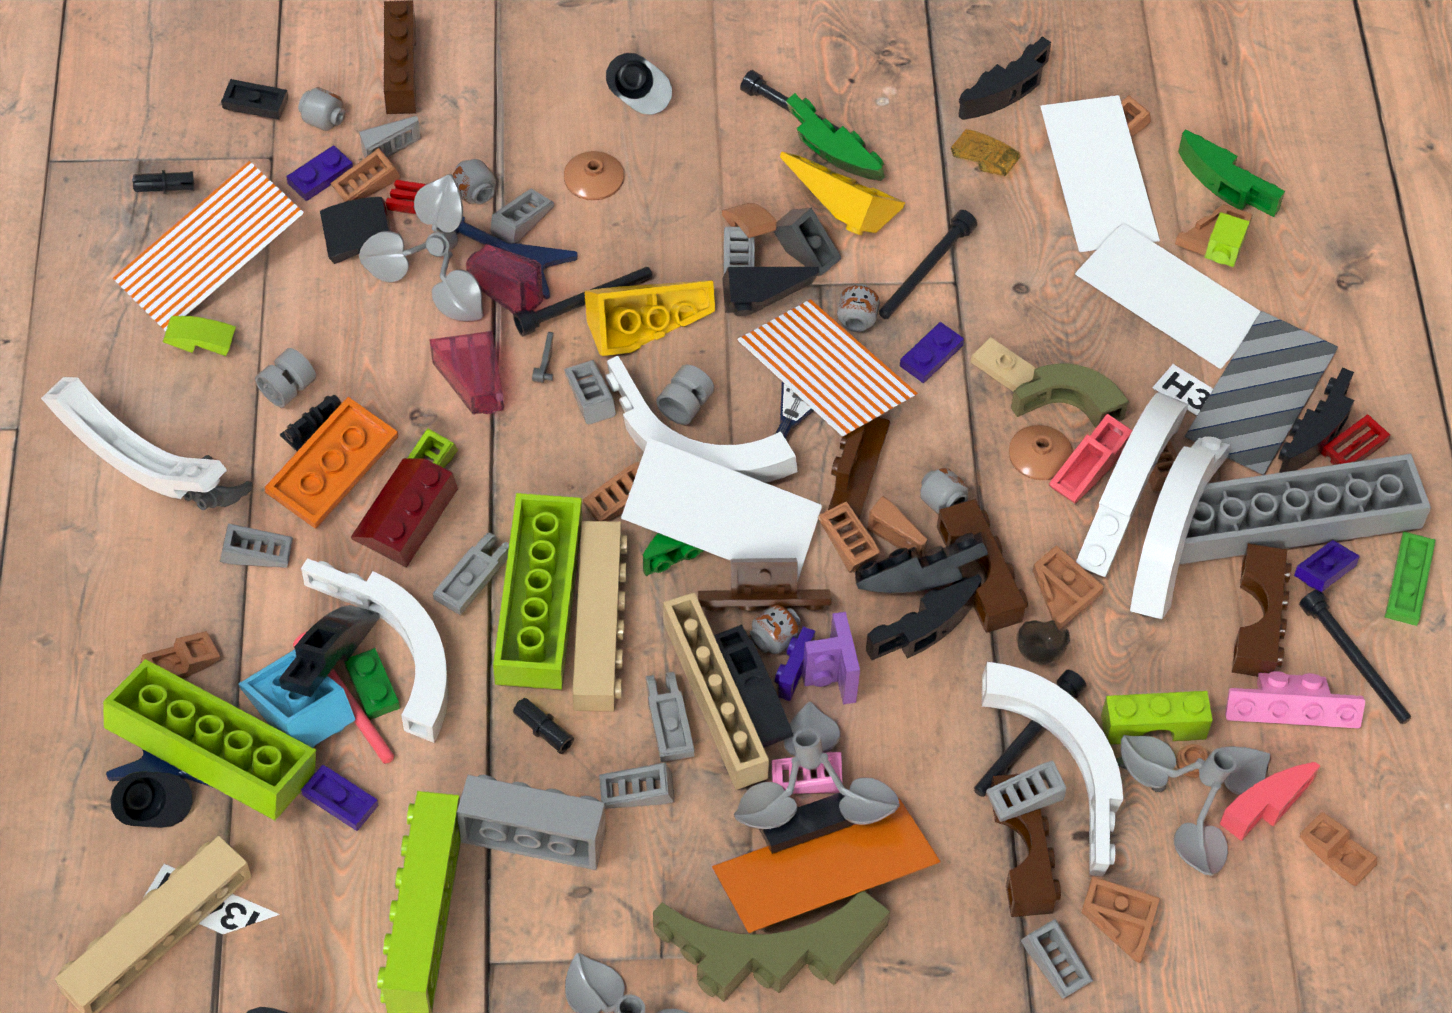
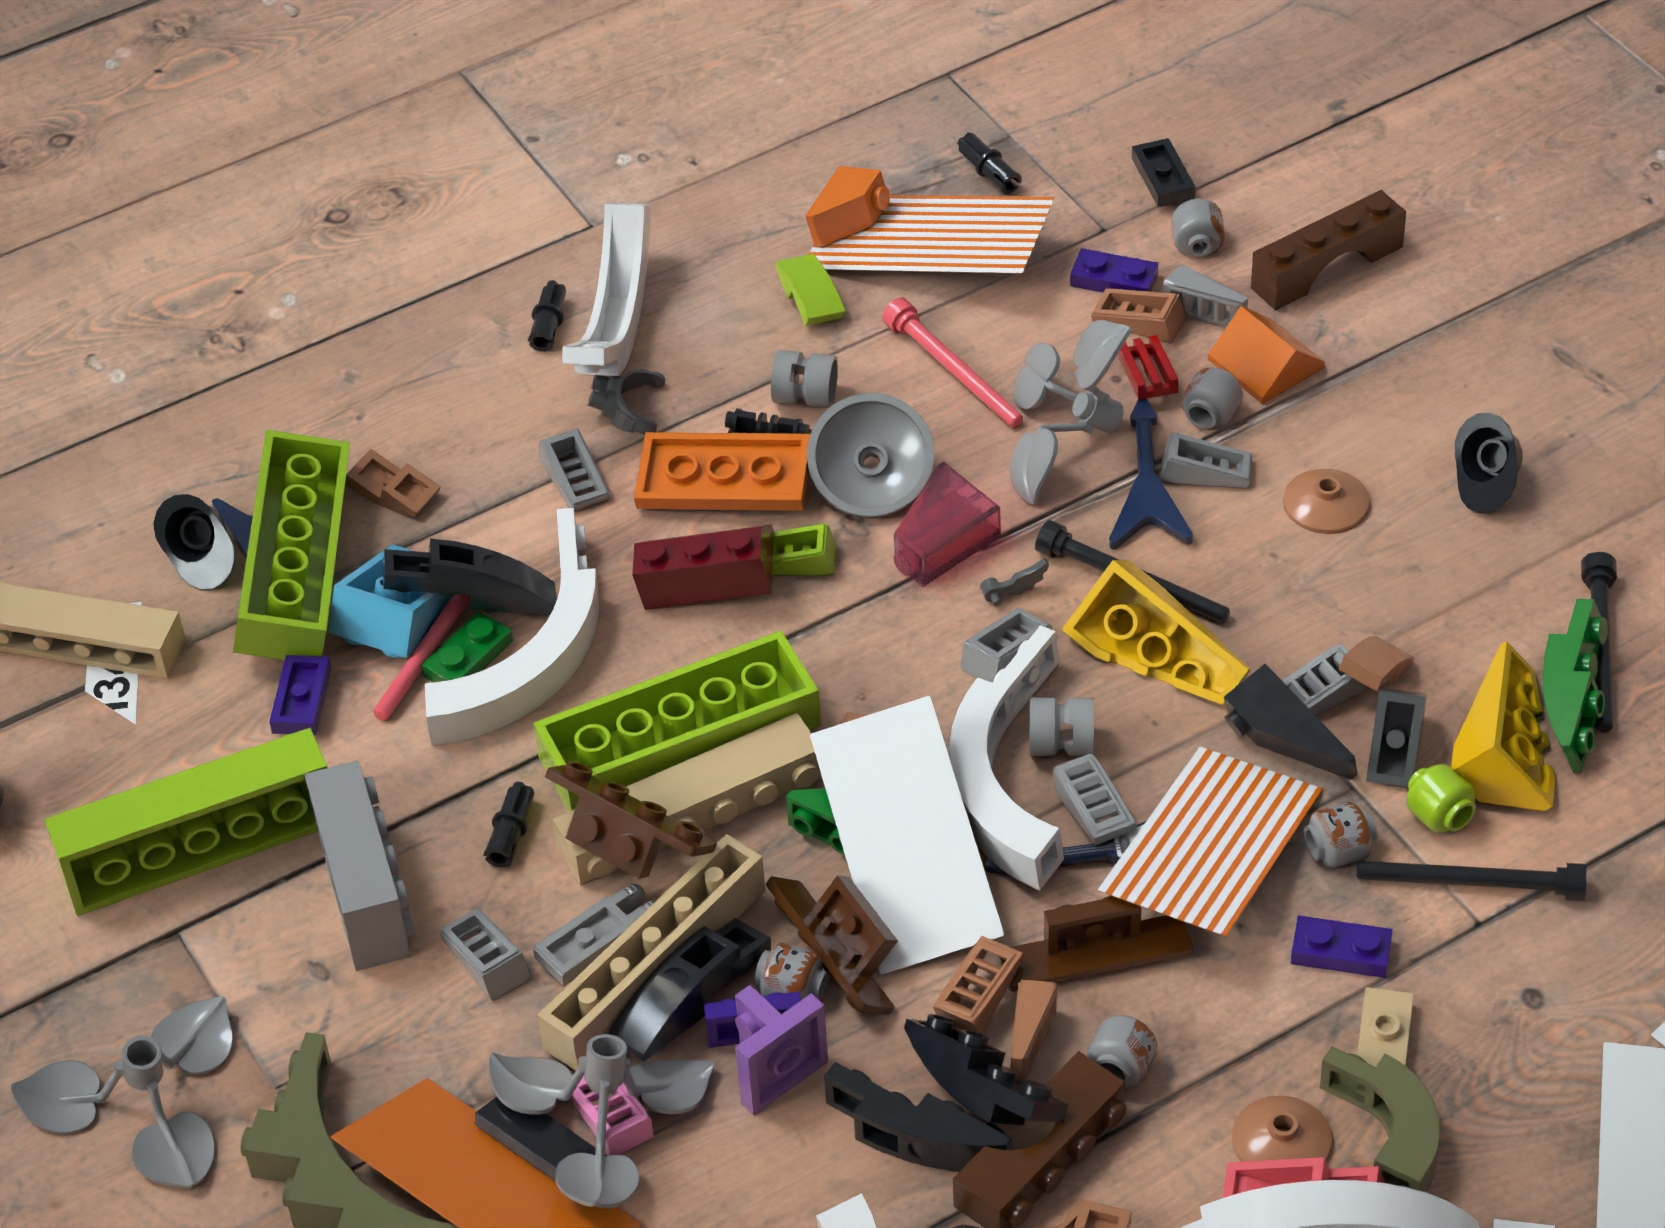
camera: 65 degrees right, 10 degrees down
black slope [320,197,391,264] -> none
light grey hinge [433,532,509,615] -> none
clear pink slope [466,244,543,314] -> none
none -> black axle [528,280,566,352]
none -> reddish brown bracket [545,761,717,879]
none -> orange slope [805,166,890,247]
none -> light grey dish [807,393,934,518]
none -> coral piece [882,297,1023,428]
none -> light grey slope [1053,754,1137,845]
none -> orange slope [1208,306,1325,404]
none -> lime head [1406,764,1476,833]

